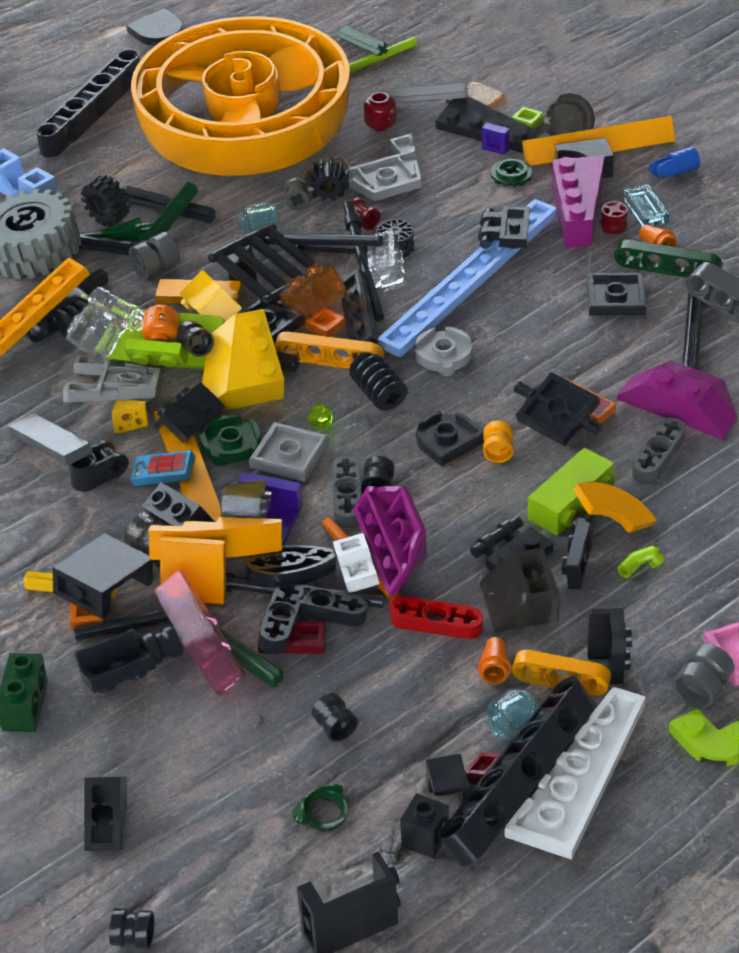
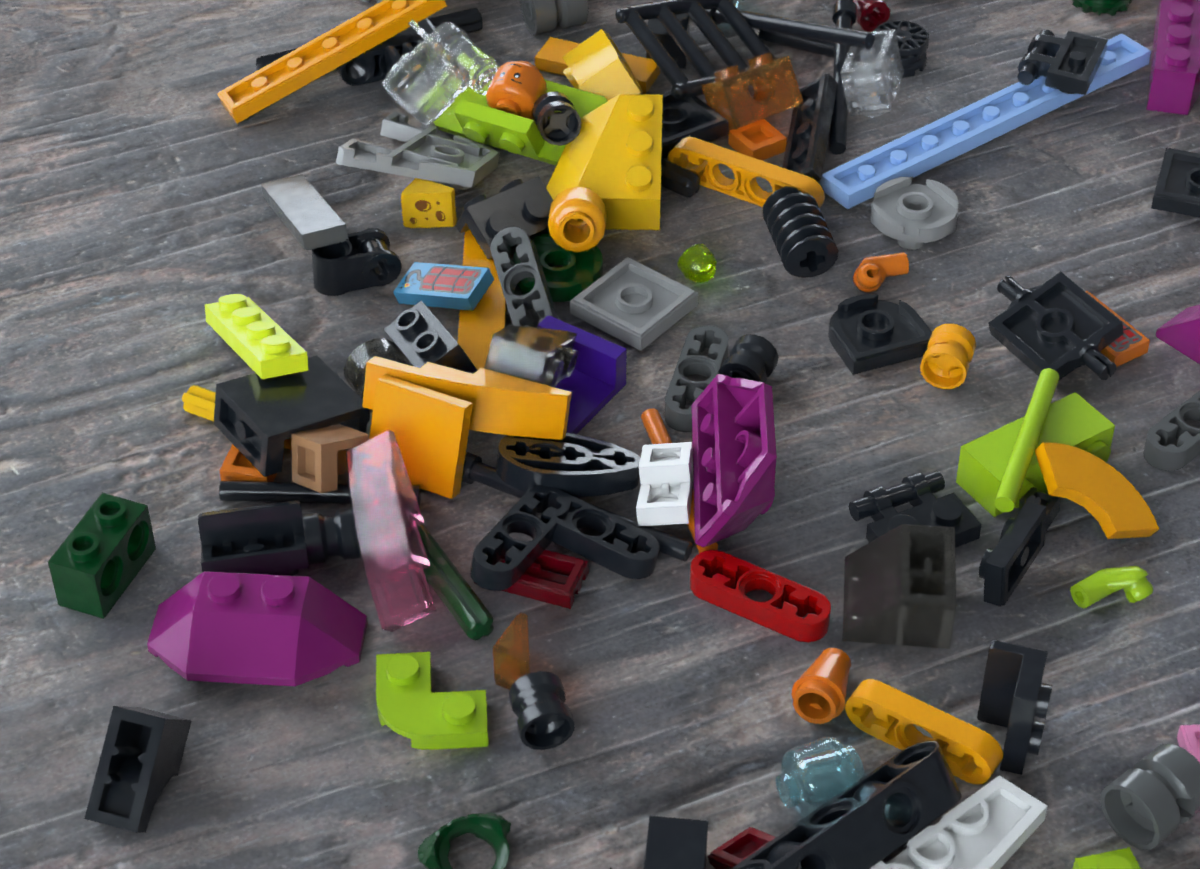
camera: 15 degrees right, 0 degrees up
none -> magenta wedge [147,571,368,686]
none -> neon yellow plate [204,294,309,379]
none -> medium nougat panel [291,424,368,493]
none -> lime plate [376,652,489,750]
none -> dark grey beam [490,227,558,347]
none -> clear orange slope [493,612,530,690]
none -> light orange head [548,187,607,253]
none -> orange arm [853,252,909,293]
none -> lime bar [994,368,1060,512]

